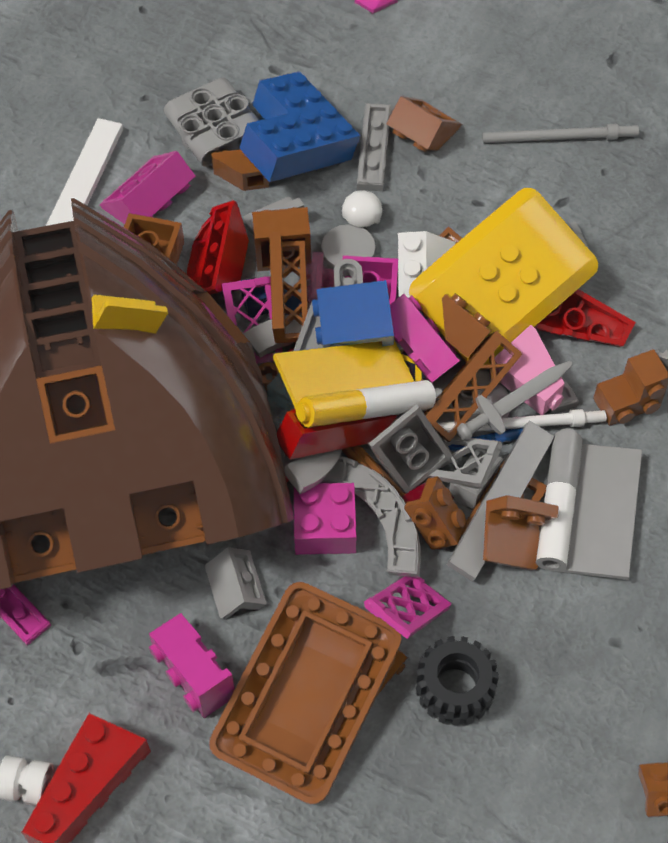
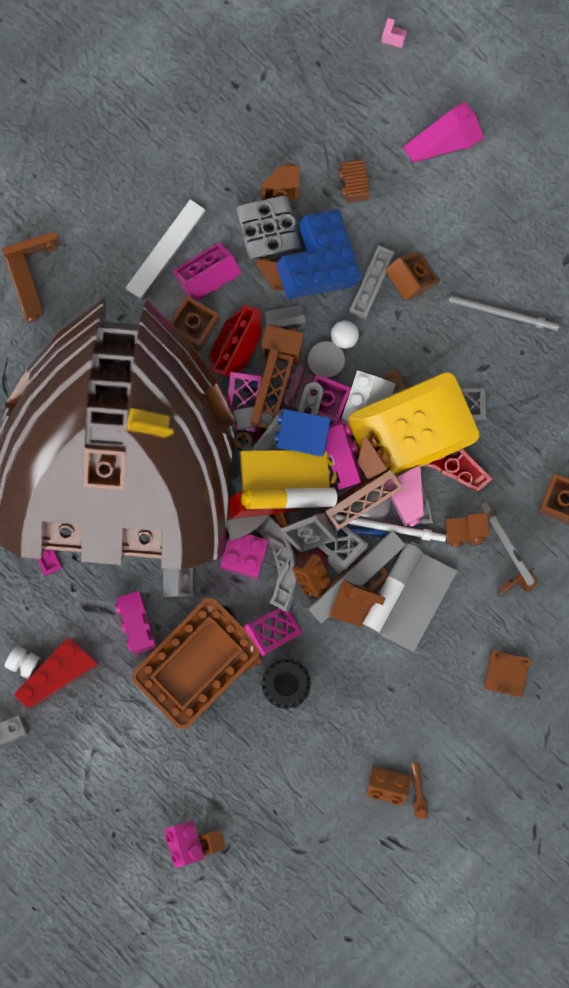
camera: 15 degrees right, 20 degrees up
light grey sword [457,361,572,440] -> none
none -> dark orange slope [262,164,299,200]
none -> dark orange brick [338,159,370,203]

